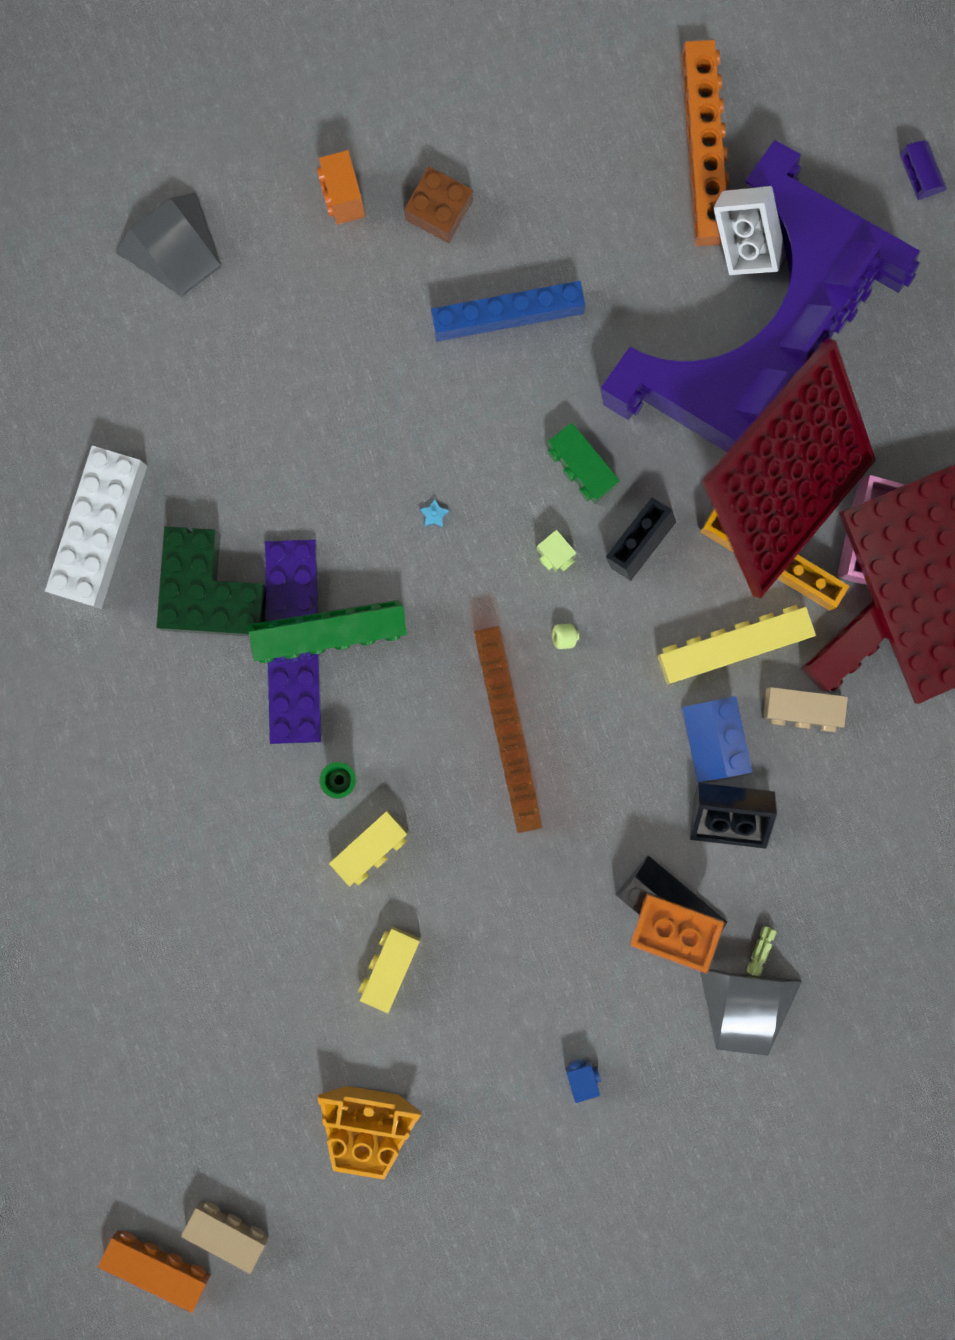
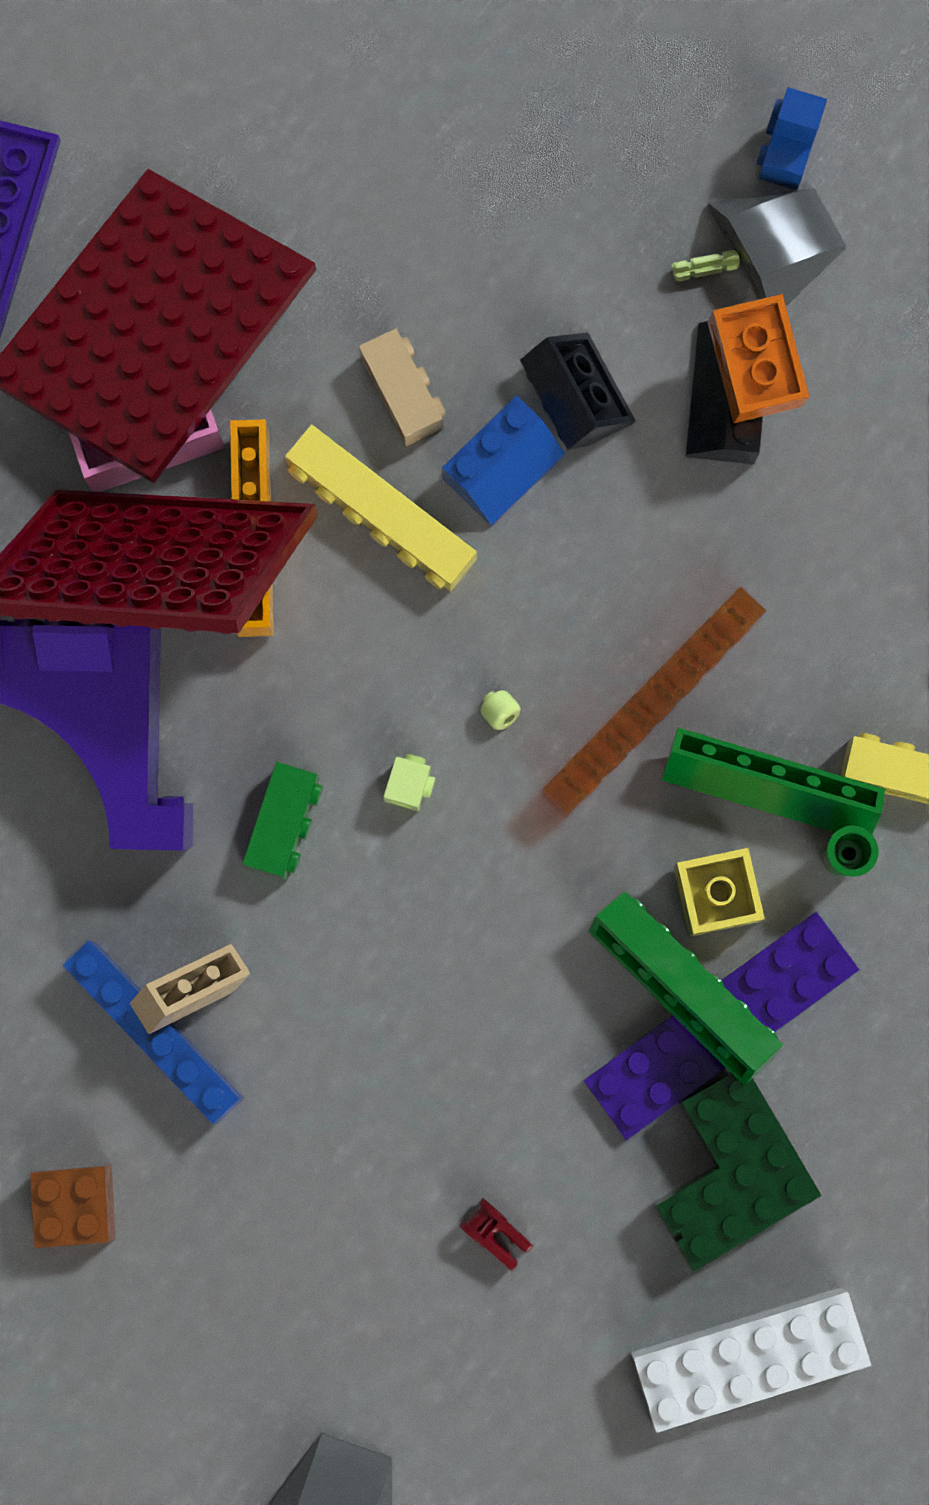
camera: 125 degrees left, 5 degrees down
orange brick [316,150,365,224] -> none
medium azure piece [420,500,449,528] -> none
black brick [606,497,676,581] -> none
dark red brick [801,600,889,691] -> none
none -> tan brick [129,943,251,1034]
none -> dark red piece [459,1198,534,1271]
none -> green brick [661,727,885,834]
none -> light yellow brick [673,848,765,937]
none -> blue brick [756,87,827,190]

